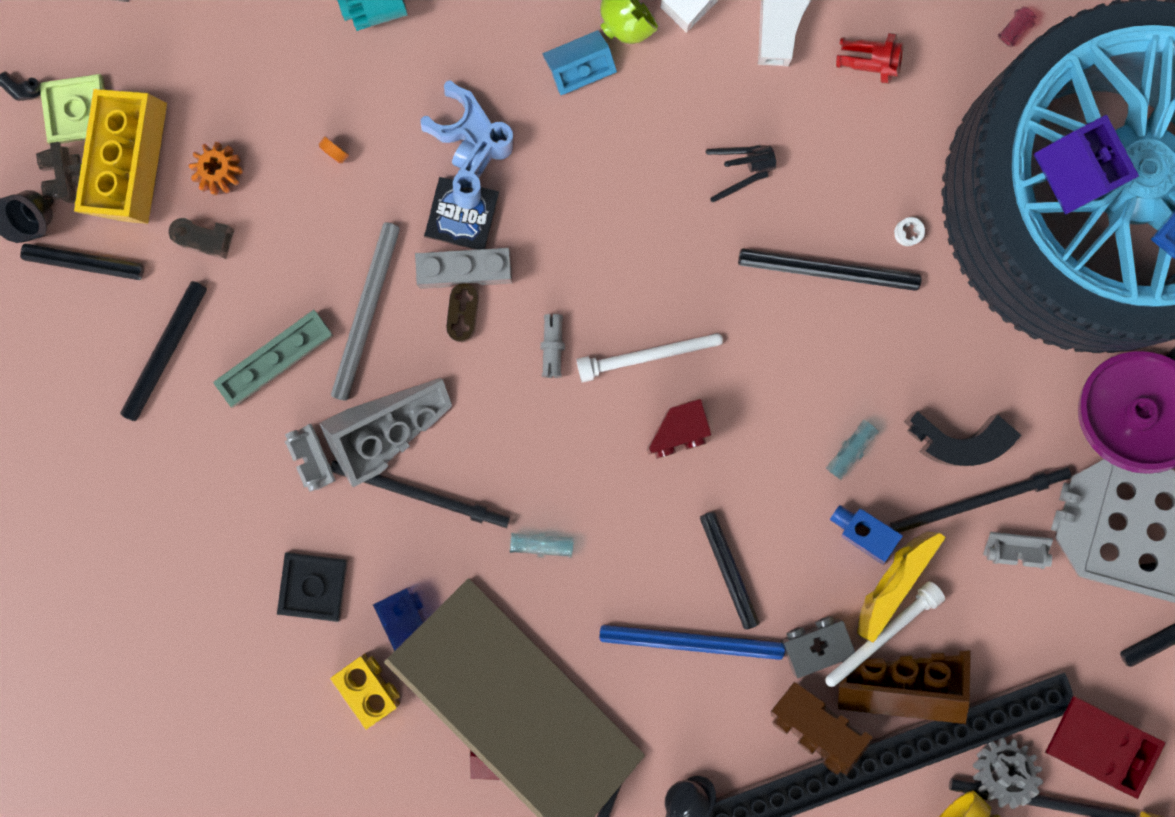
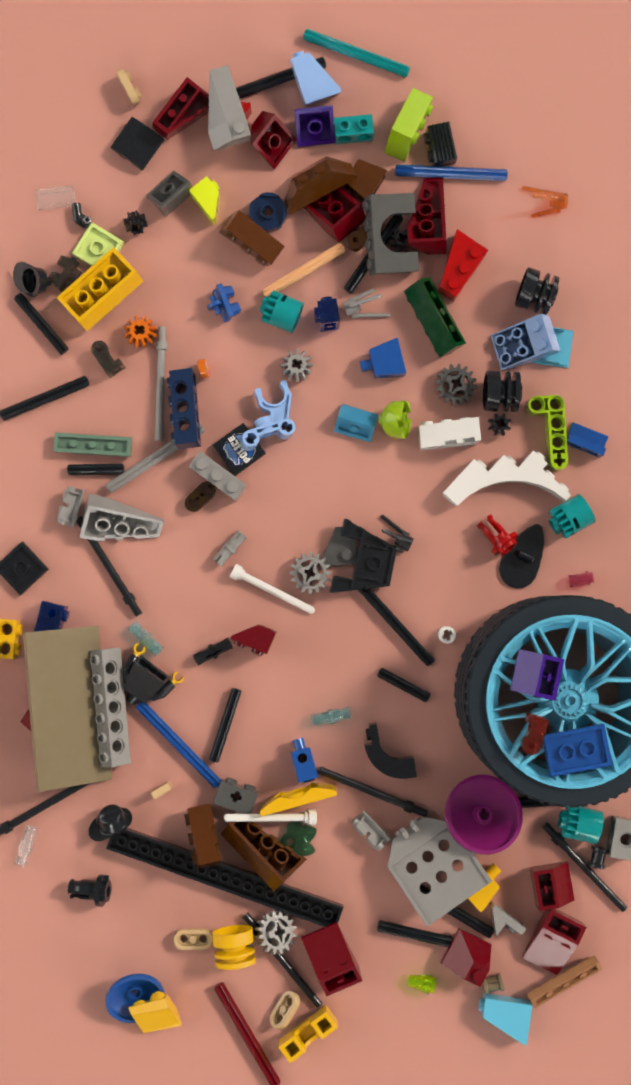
camera: 40 degrees right, 0 degrees up
none -> black axle [67,463,124,475]
none -> light grey brick [90,648,131,767]
none -> black gear [123,210,148,235]
none -> black torso [123,643,184,705]
none -> tan tile [151,781,173,799]
none -> light grey bar [155,326,167,441]
none -> dark blue brick [167,368,201,449]
none -> black pin [193,637,233,666]
none -> blue hips [207,283,241,323]
none -> light grey gear [281,349,313,382]
none -> clear green plate [281,821,317,856]
none -> light grey gear [290,552,332,594]
none -> dark grey wing [323,527,357,566]
none -> black wing [329,519,397,593]
none -> black axle [377,668,431,702]
none -> black shield [499,524,544,588]
none -> clear red leg [520,712,550,755]

